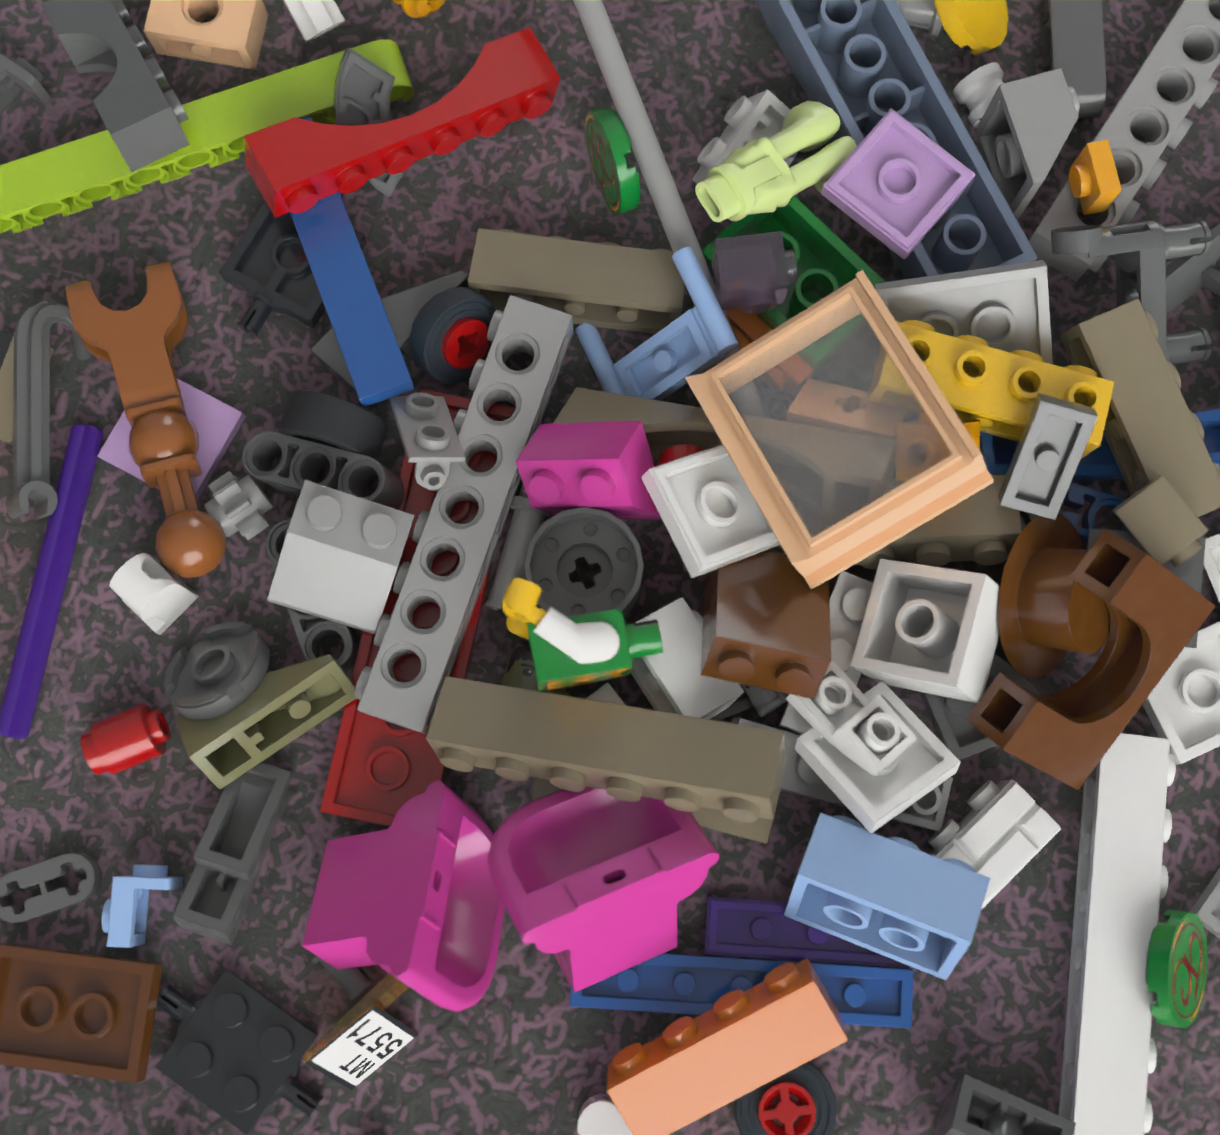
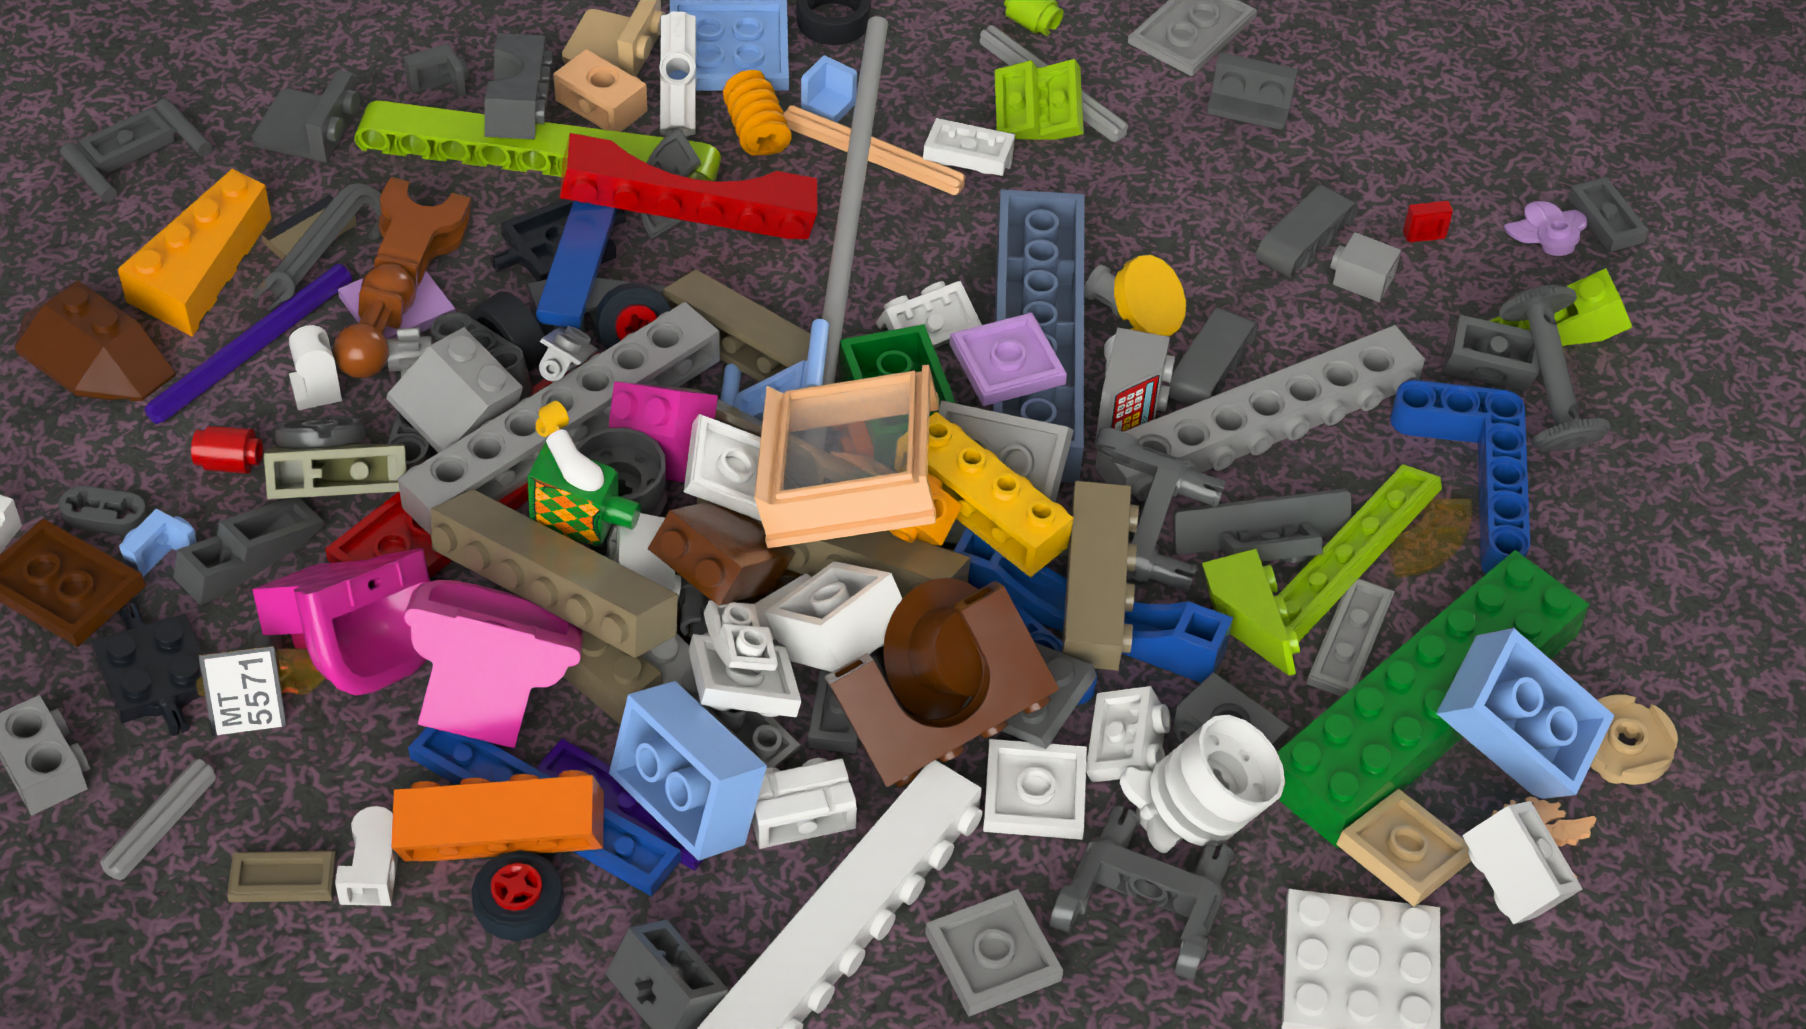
camera: 25 degrees right, 30 degrees down
green tile [584,107,640,216] -> none
yellowish green piece [695,101,857,222] -> none
clear purple brick [711,231,796,313] -> none
plate [998,393,1098,520] -> none
light orange plate [1069,139,1122,215] -> none
dark tan brick [1112,475,1209,567] -> none
green tile [1145,909,1208,1028] -> none

